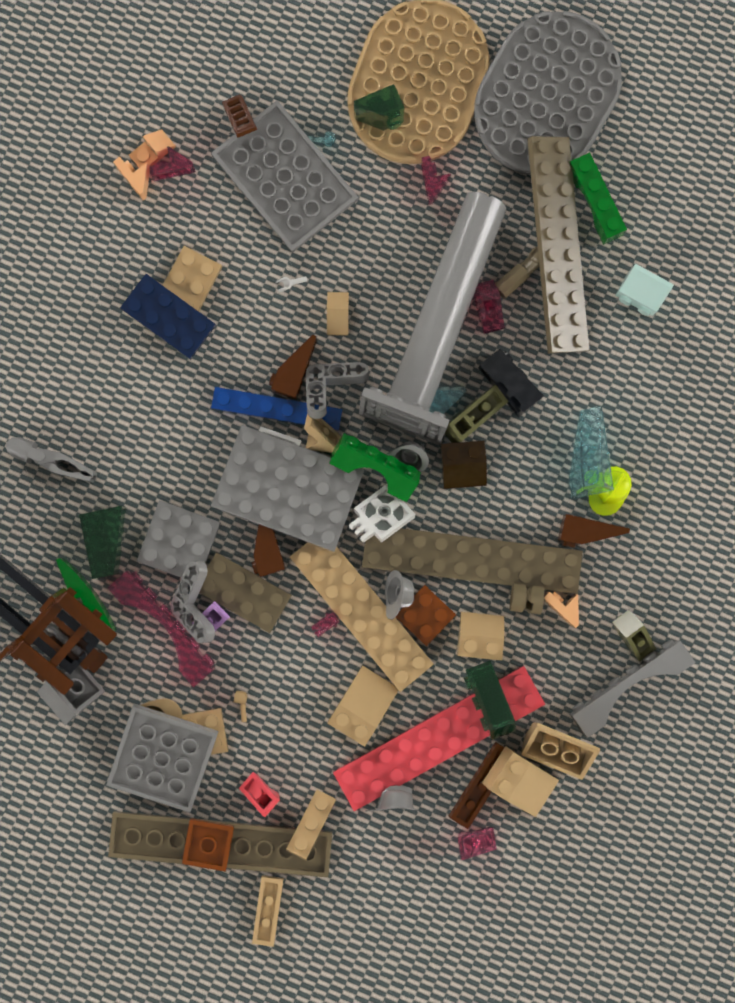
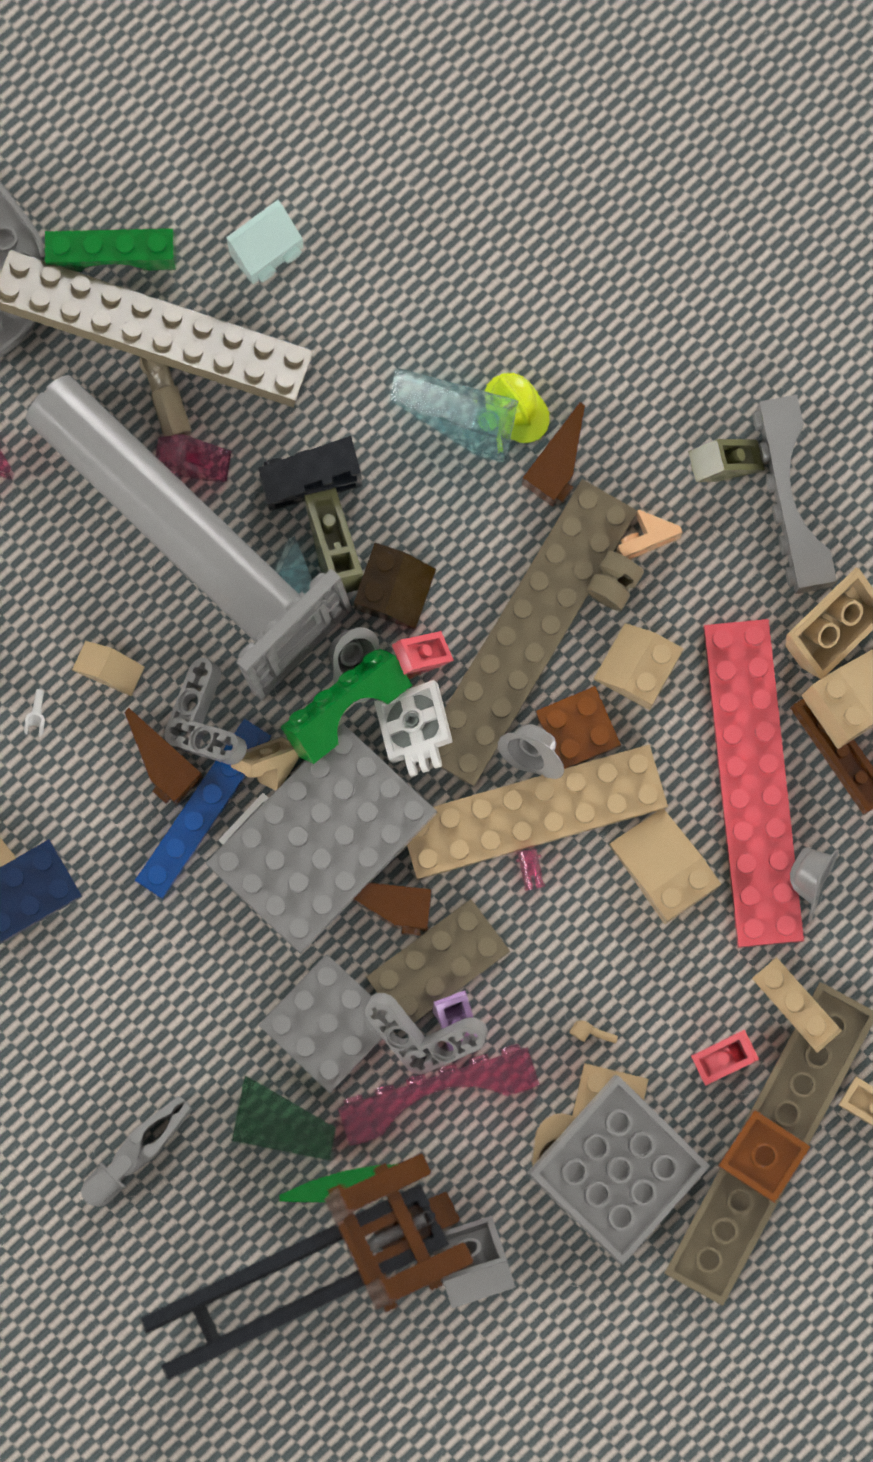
camera: 65 degrees left, 5 degrees down
clear green wedge [464,660,516,740] -> none
none -> coral slope [392,631,454,679]

